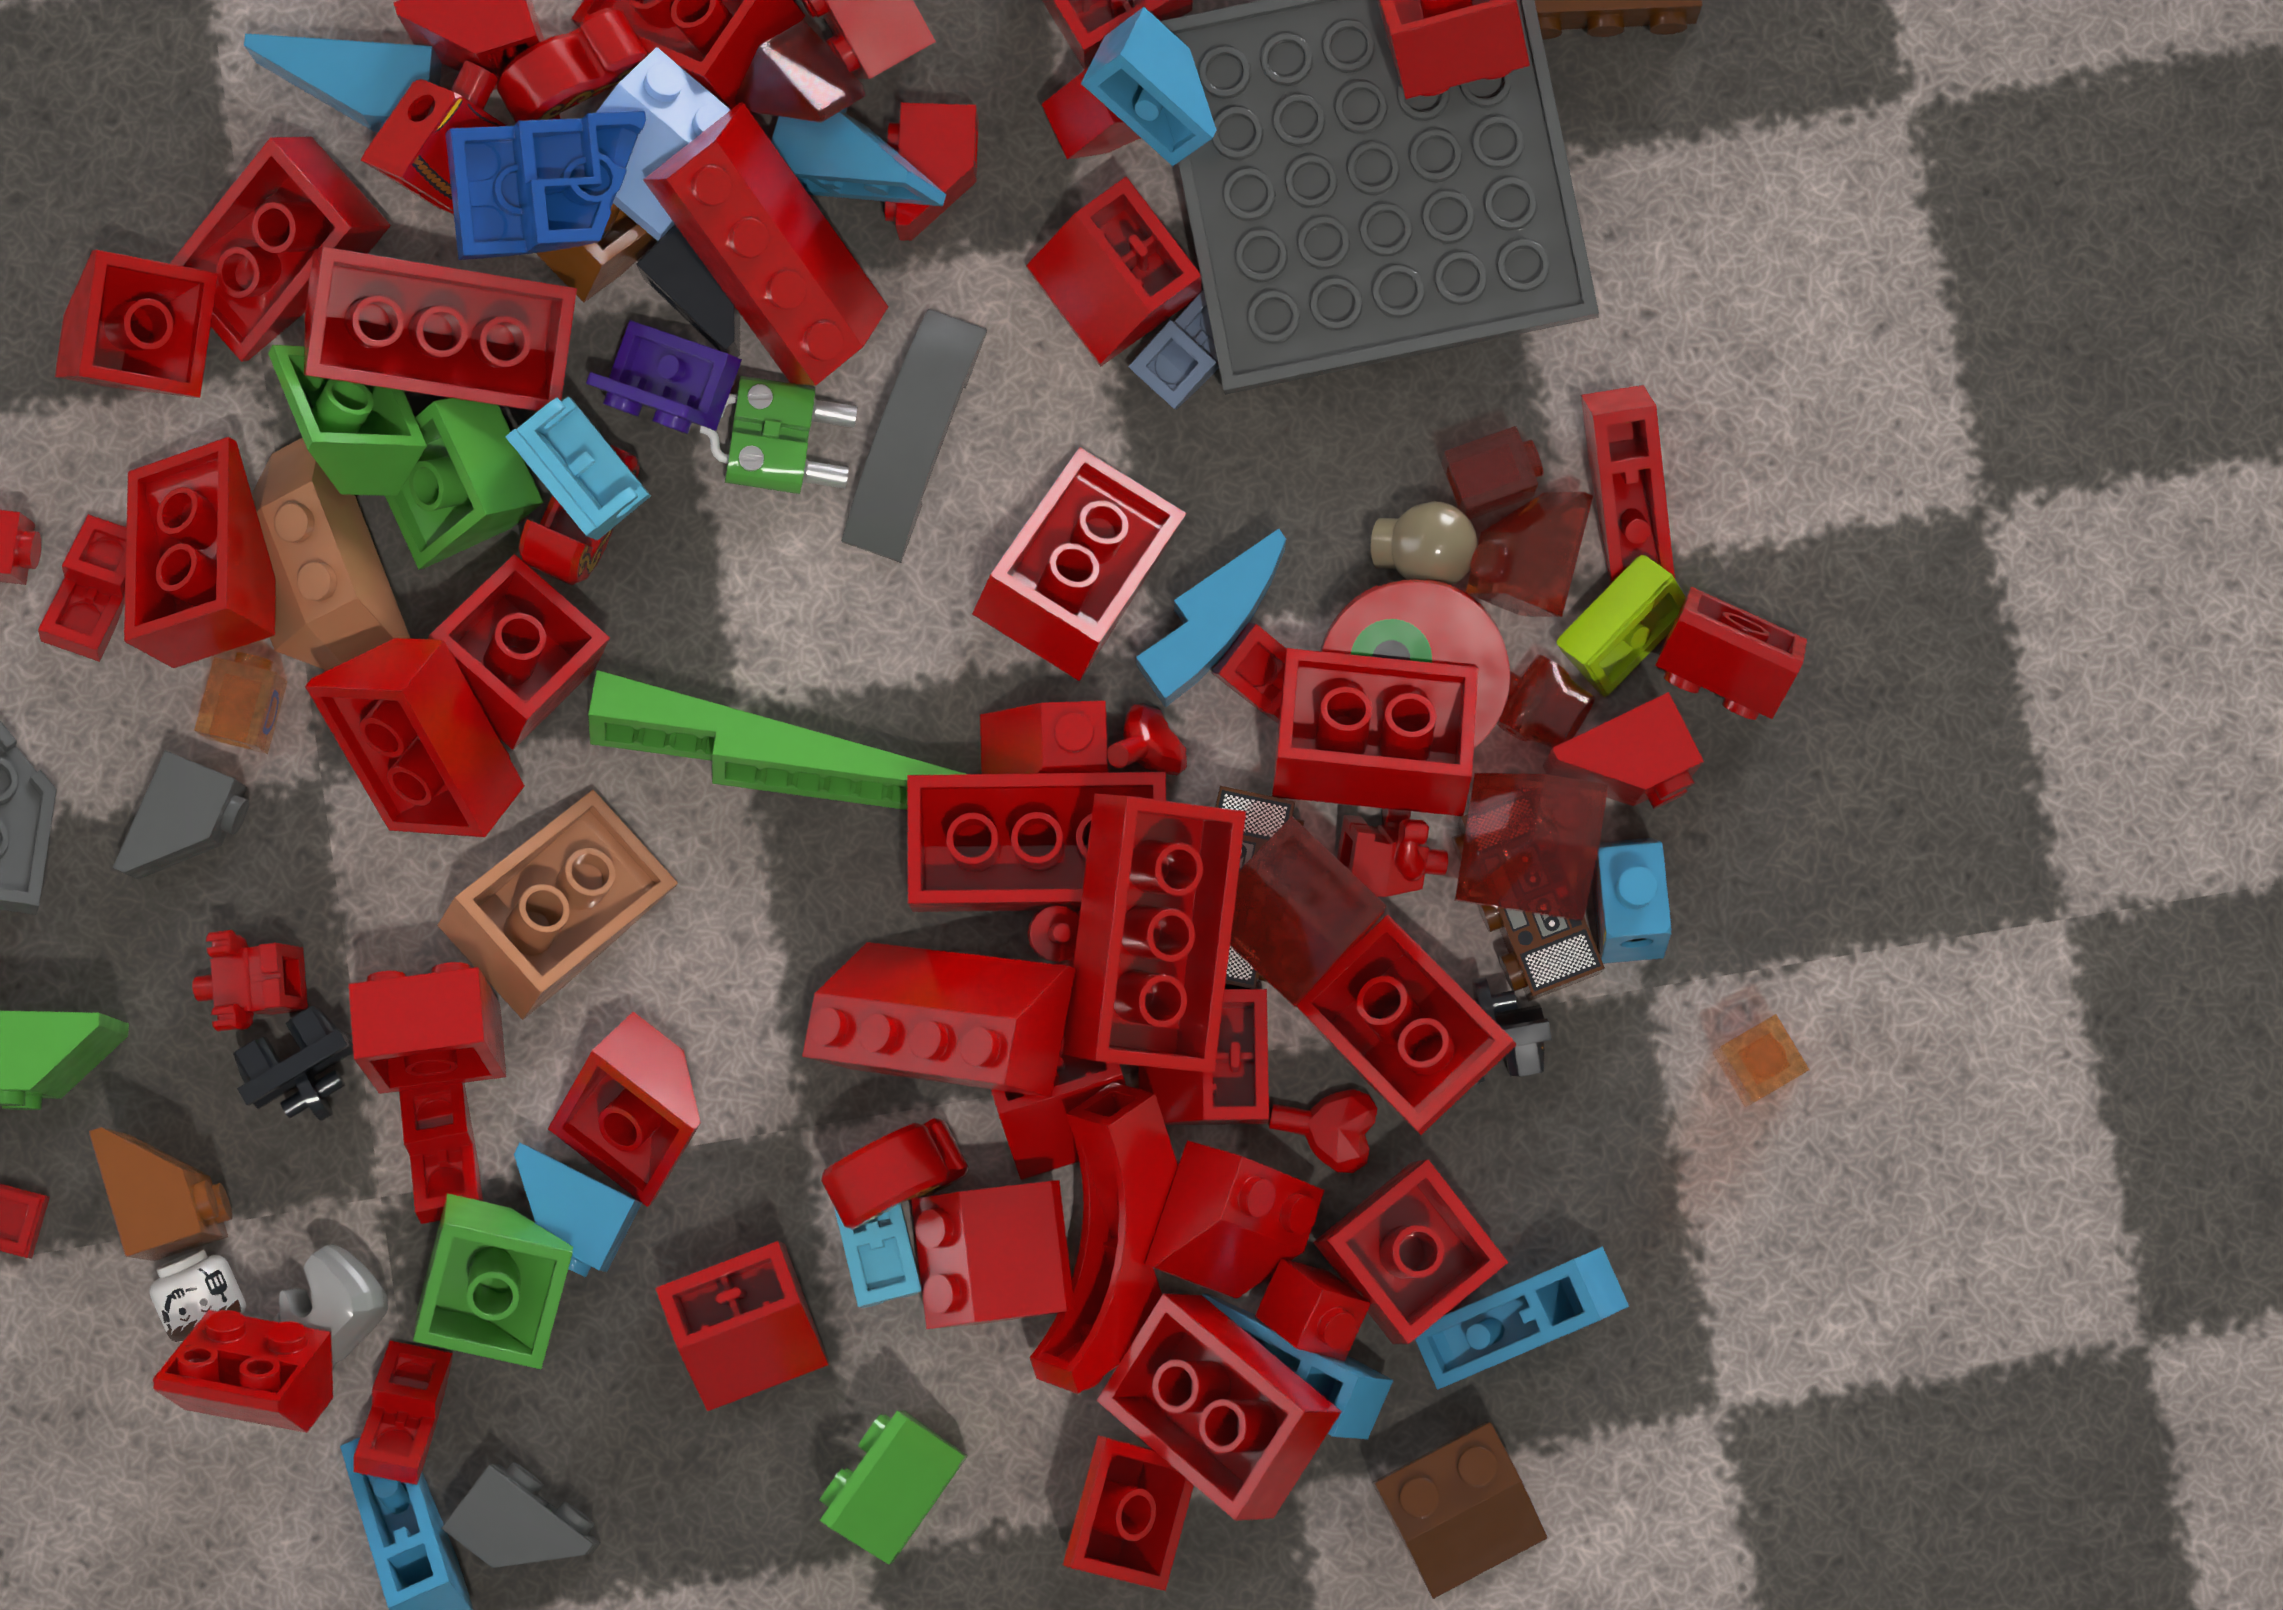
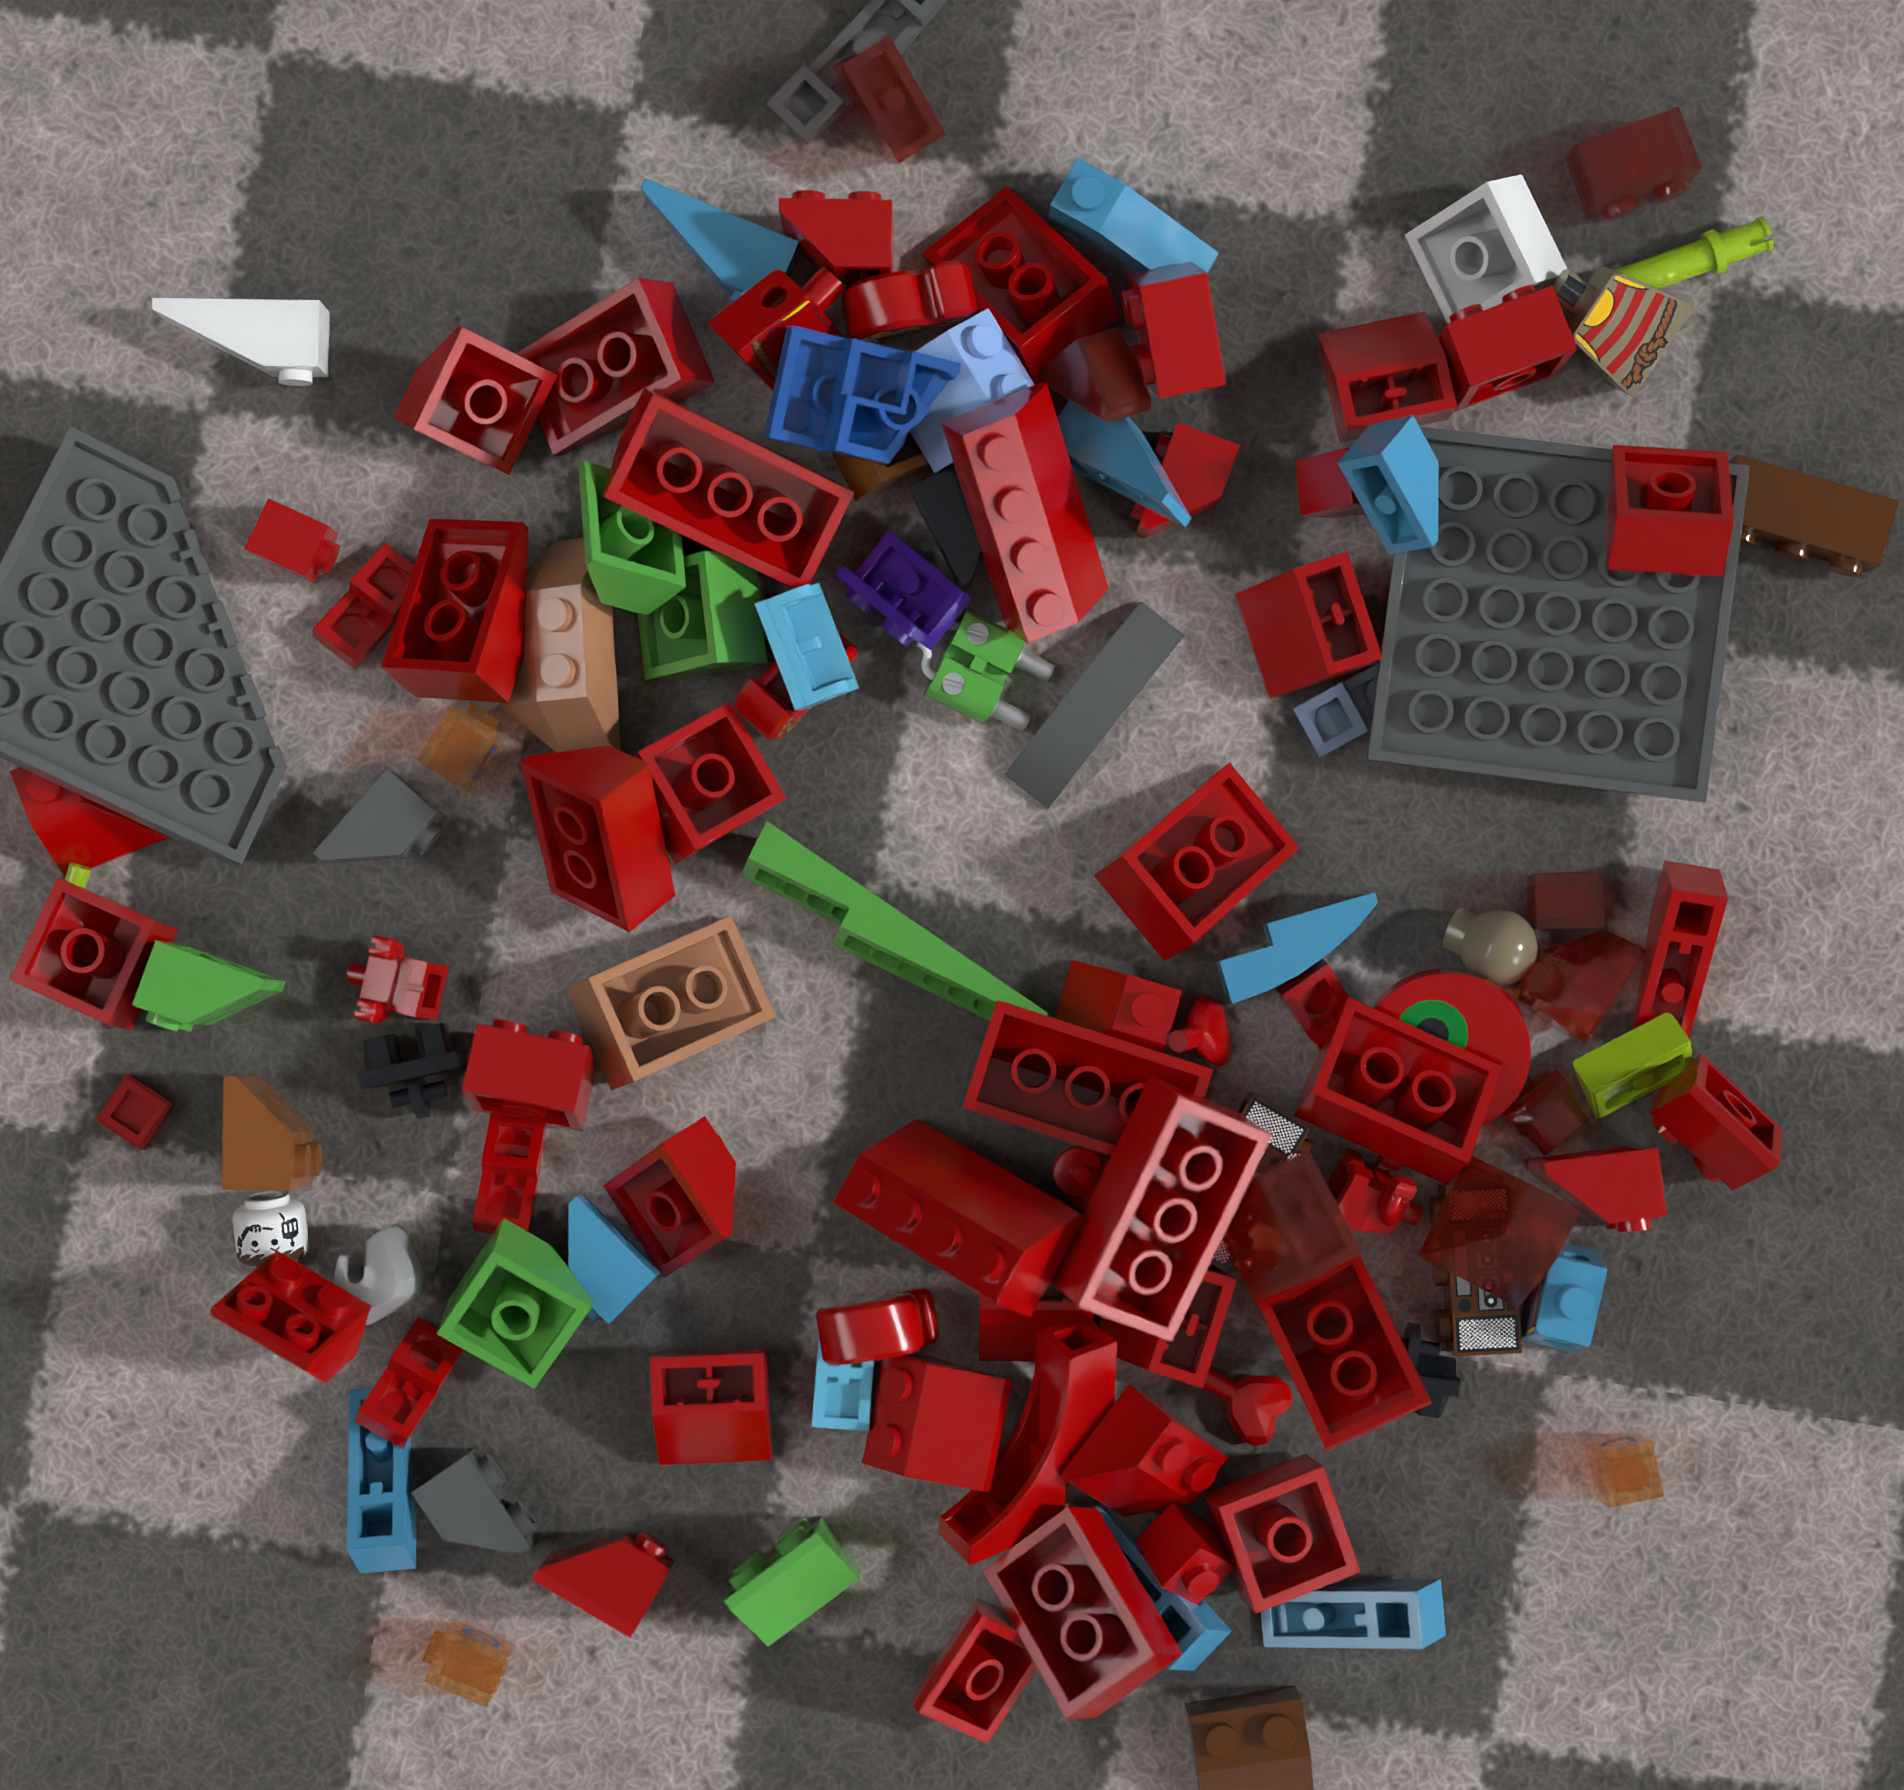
camera: 15 degrees right, 5 degrees up
none -> red slope [531,1532,675,1639]

